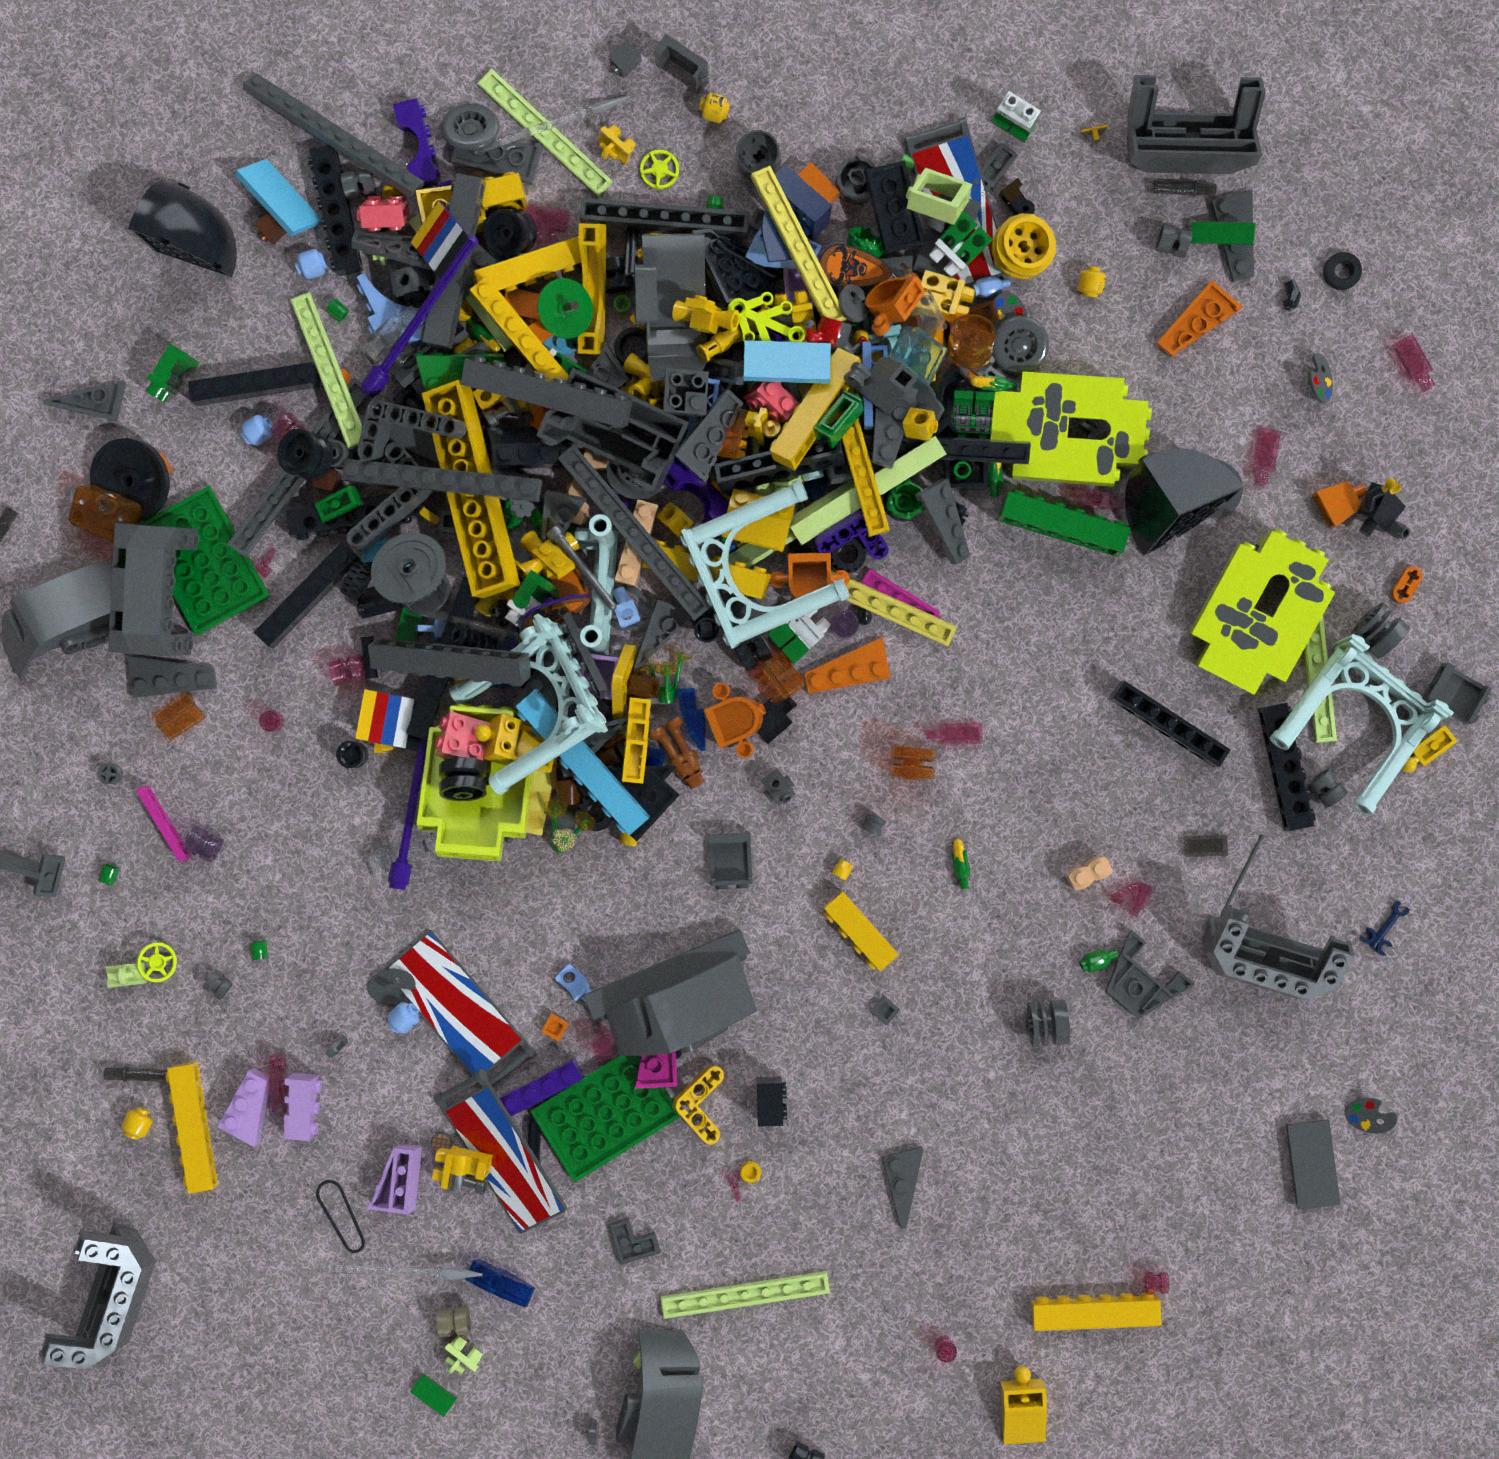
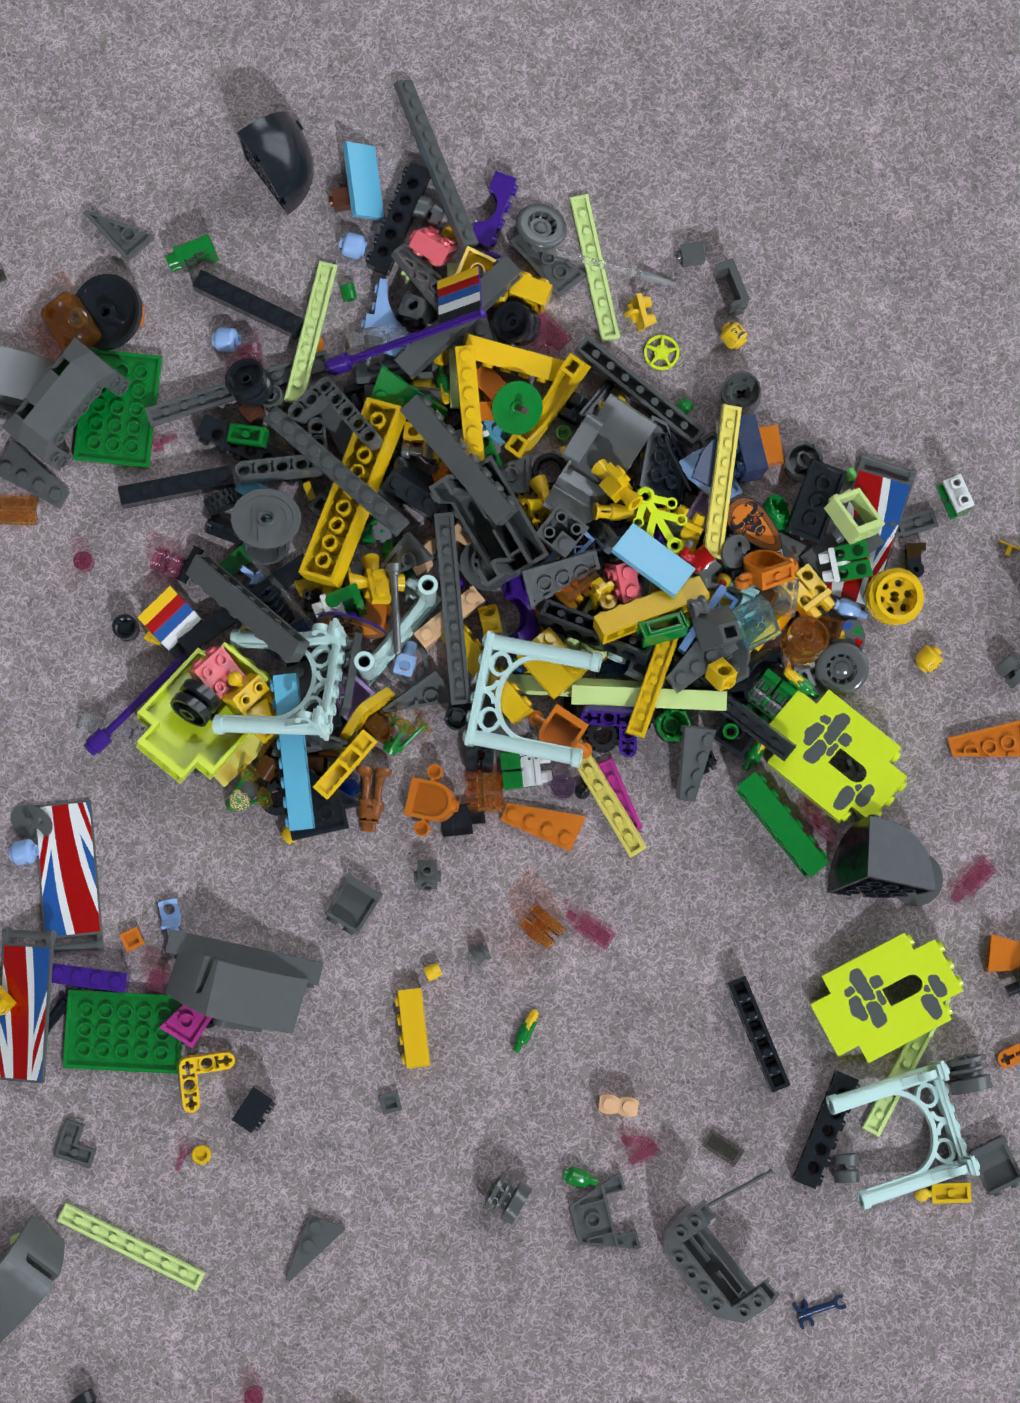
camera: 30 degrees right, 5 degrees down
clear blue slope [678,688,706,751] -> none

